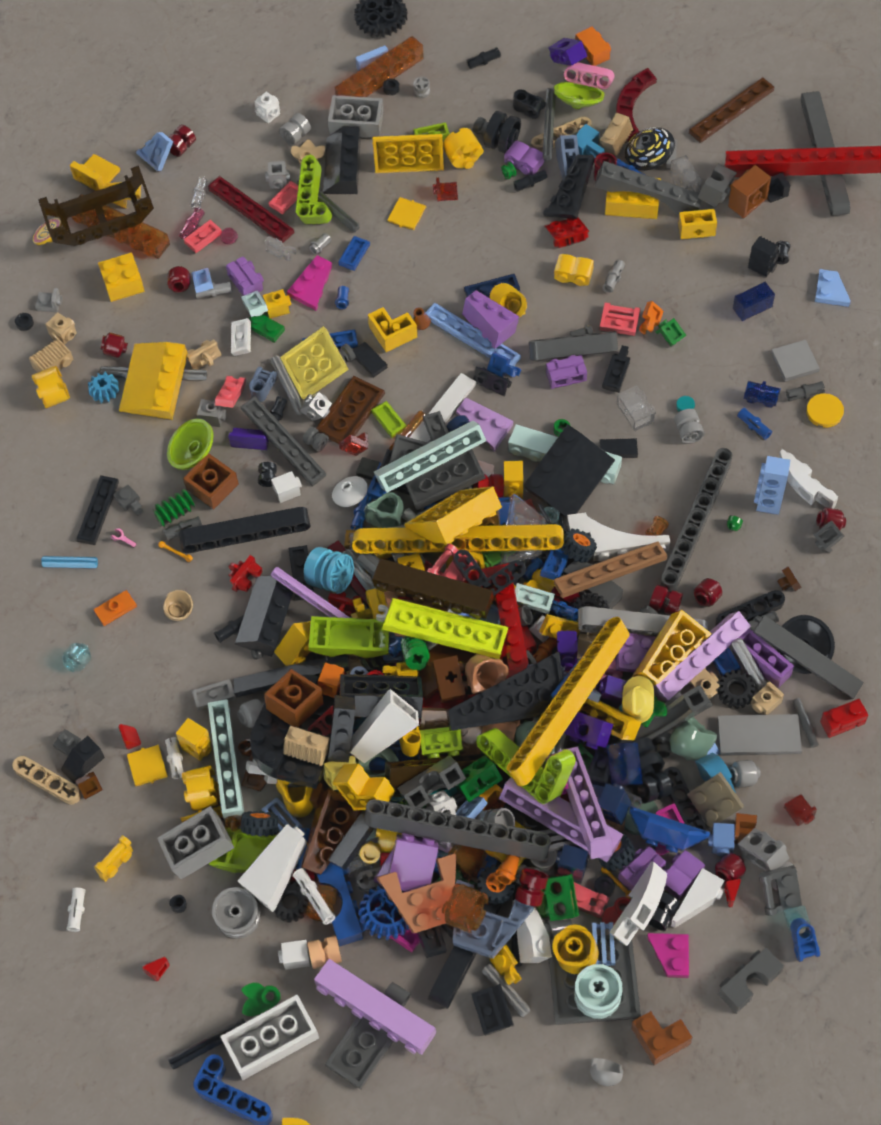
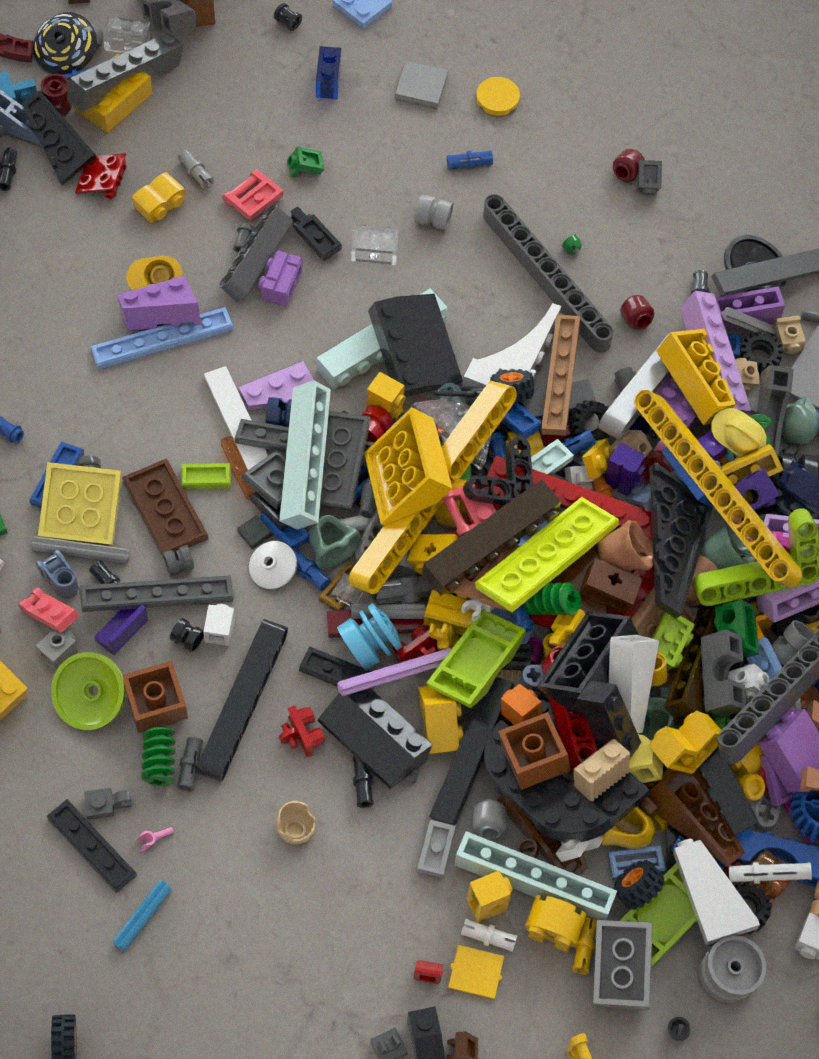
camera: 65 degrees left, 0 degrees up
clear light blue head [62,643,91,672] -> none
orange plate [93,590,137,626] -> none
light orange hinge [158,541,193,562] -> none
clear orange hand [225,816,241,831] -> none
light grey brick [300,392,332,421] -> none
clear red bracket [339,432,368,456] -> none
black tile [353,342,388,378] -> none
yellow brick [368,307,417,352] -> none
dark orange cone [413,308,431,330] -> none
dark blue tile [464,273,520,298] -> none
black hinge [473,366,512,396] -> none
blue plate [487,352,522,377] -> none
green bush [553,419,570,437] -> none
tan brick [599,113,633,156] -> none
black tile [599,438,638,458] -> none
orange plate [639,301,664,335] -> none
clear orange bush [645,516,669,536] -> none
dark red wheel [649,585,683,615] -> none
teal tile [676,396,695,412] -> none
yellow brick [678,209,717,239] -> none
black beam [715,590,785,626] -> none
clear blue hips [743,381,781,408] -> none
black brick [748,236,779,277] -> none
light blue brick [754,456,790,515] -> none
reddish brown tile [777,566,802,591] -> none
white slope [779,449,838,509] -> none
dark grey pin [786,381,825,402] -> none

